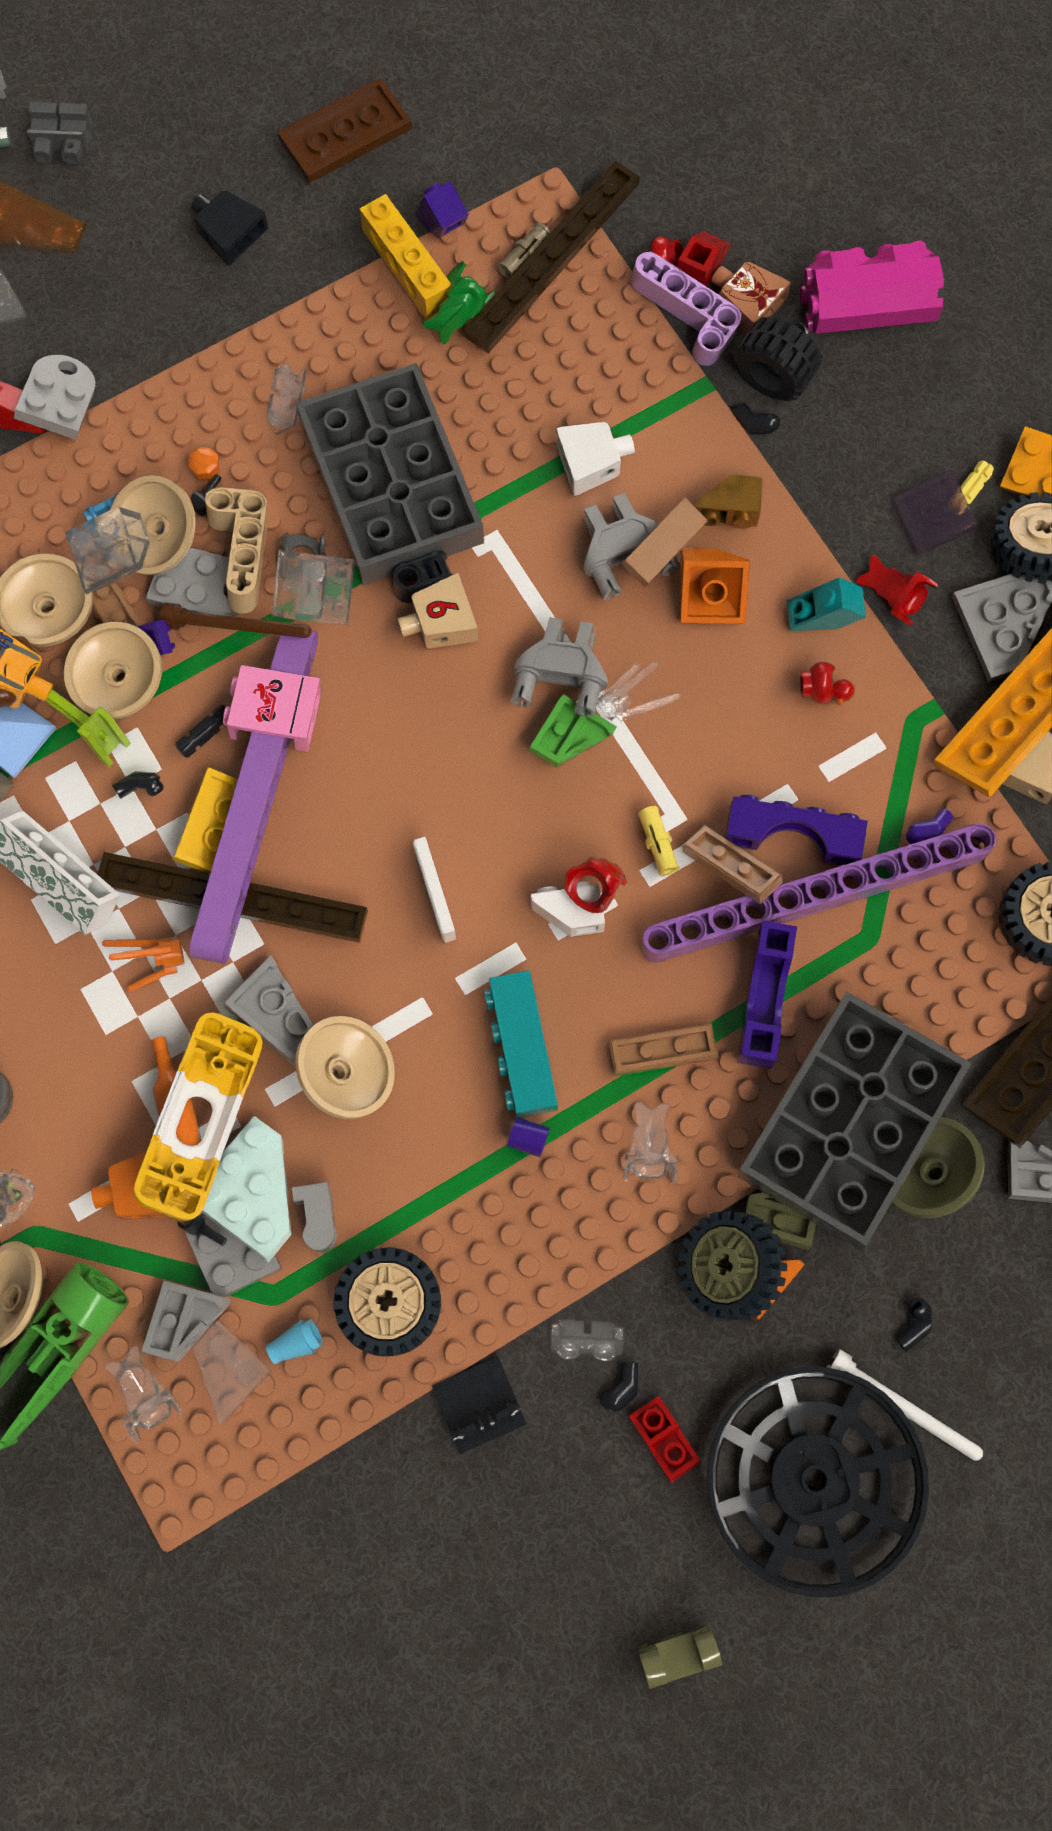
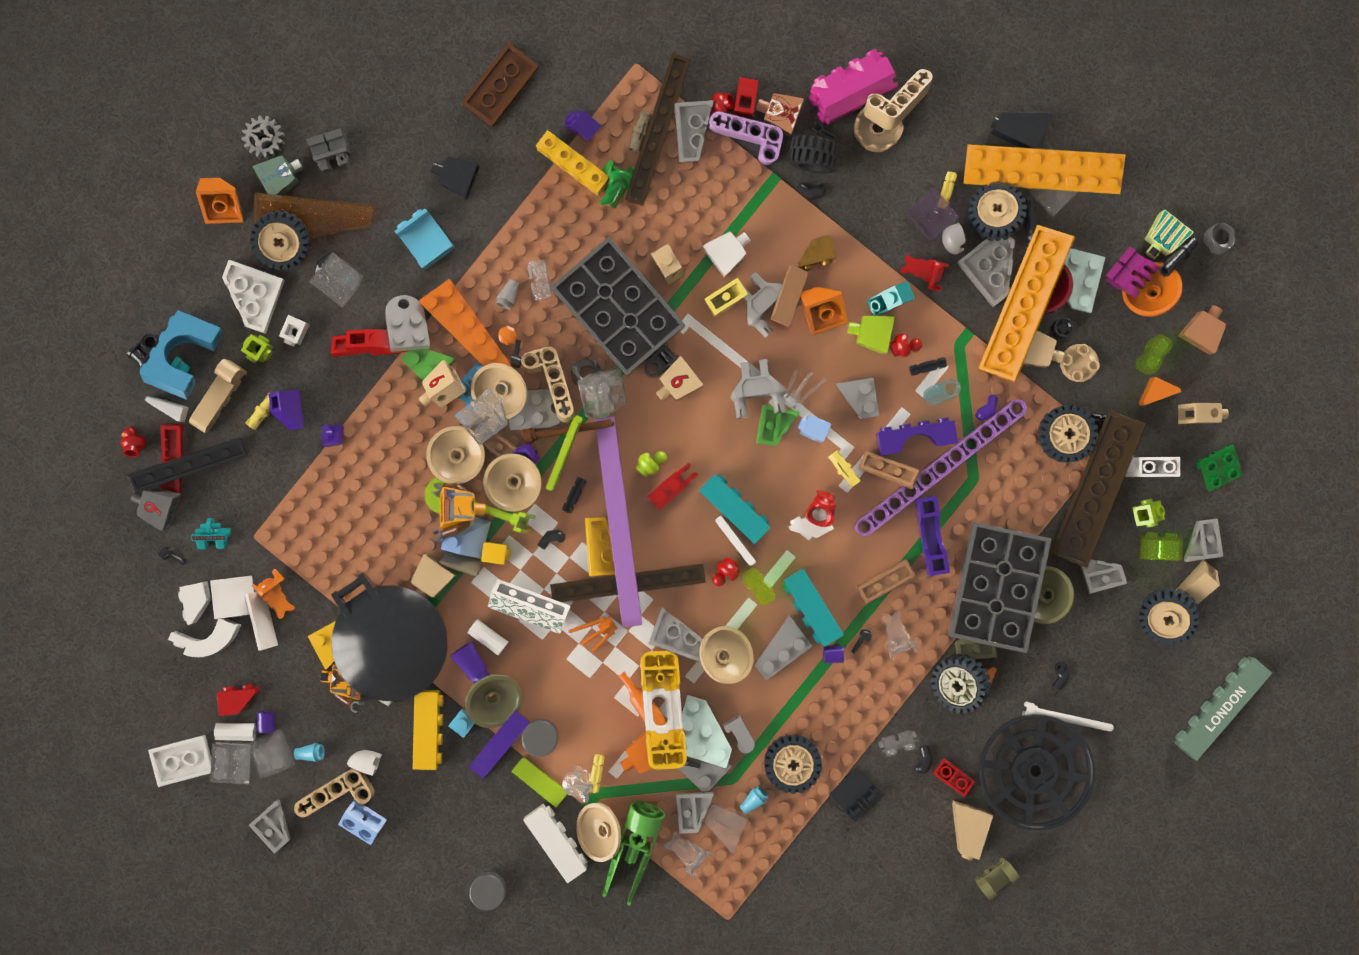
camera: 20 degrees left, 15 degrees up
bright pink panel [223,665,322,752] -> none
none -> medium azure panel [394,209,455,271]
none -> bright green wing [401,349,455,380]
none -> orange wing [419,279,514,369]
none -> tan torso [419,360,466,407]
none -> yellow brick [481,542,511,565]
none -> light grey cone [496,279,520,310]
none -> lime tile [546,415,583,491]
none -> light yellow axle [589,754,605,793]
none -> lime animal [635,451,667,478]
none -> red hinge [647,462,699,511]
none -> tan torso [650,244,685,286]
none -> light grey wing [674,100,714,163]
none -> teal brick [698,474,771,544]
none -> light yellow slope [705,278,748,317]
none -> red animal [712,557,740,587]
none -> clear neon green brick [741,566,776,606]
none -> light grey wing [754,615,812,680]
none -> light blue brick [798,415,831,443]
none -> light grey wing [836,378,879,419]
none -> lime torso [847,316,895,355]
none -> black hand [851,629,872,654]
none -> tan plate [854,107,904,152]
none -> tan beam [864,69,933,130]
none -> black axle [909,357,947,376]
none -> clear light blue piece [923,379,961,405]
none -> light grey hair [942,223,966,255]
none -> tan slope [952,800,993,860]

